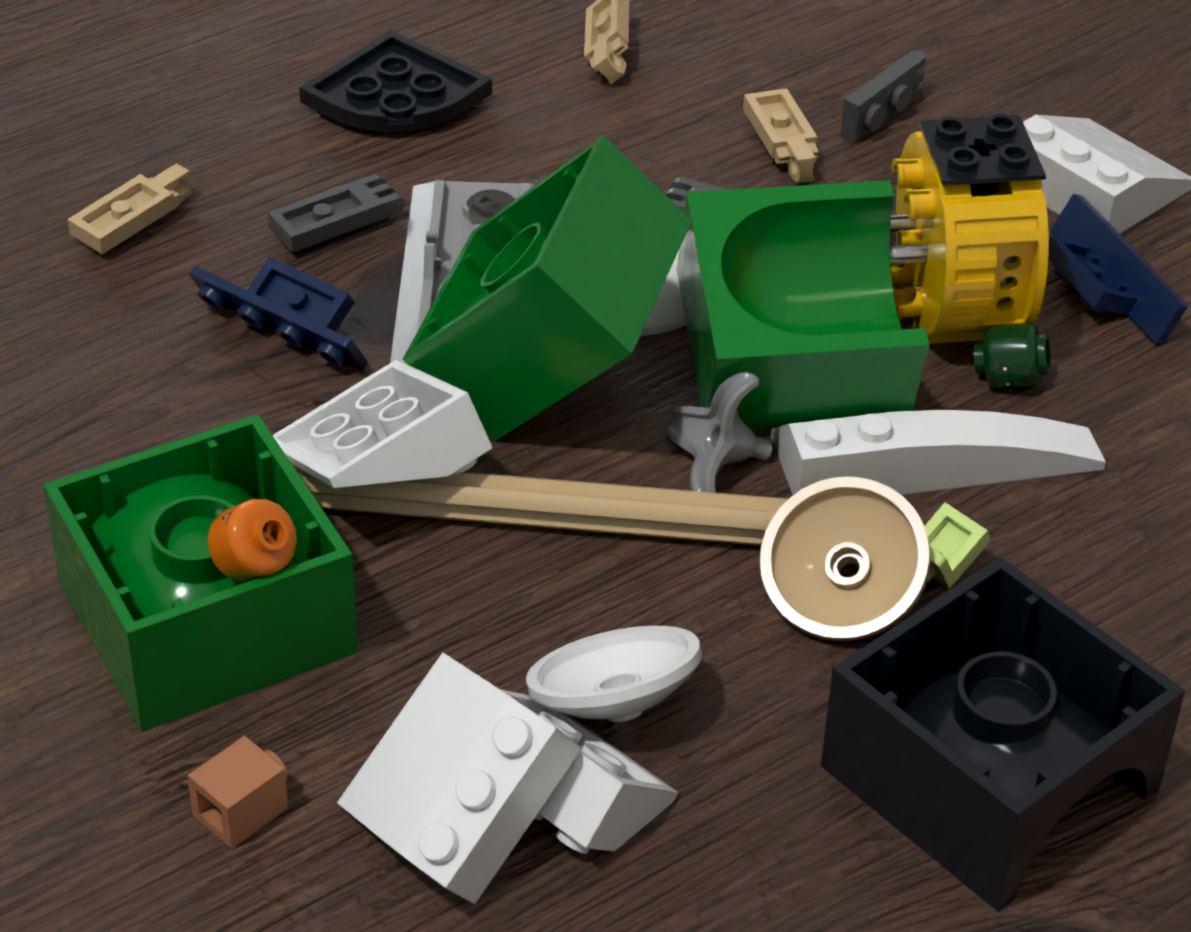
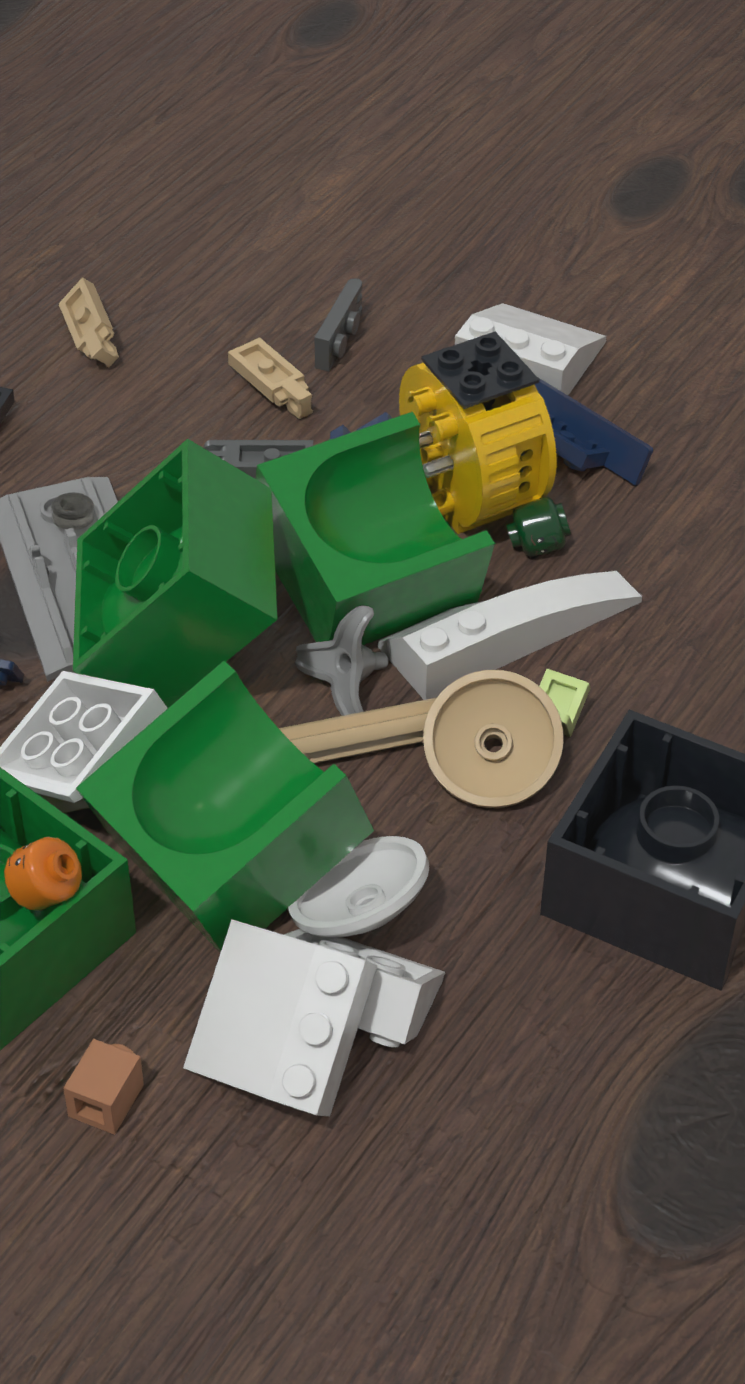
camera: 20 degrees left, 5 degrees up
none -> green piece [76,661,374,953]

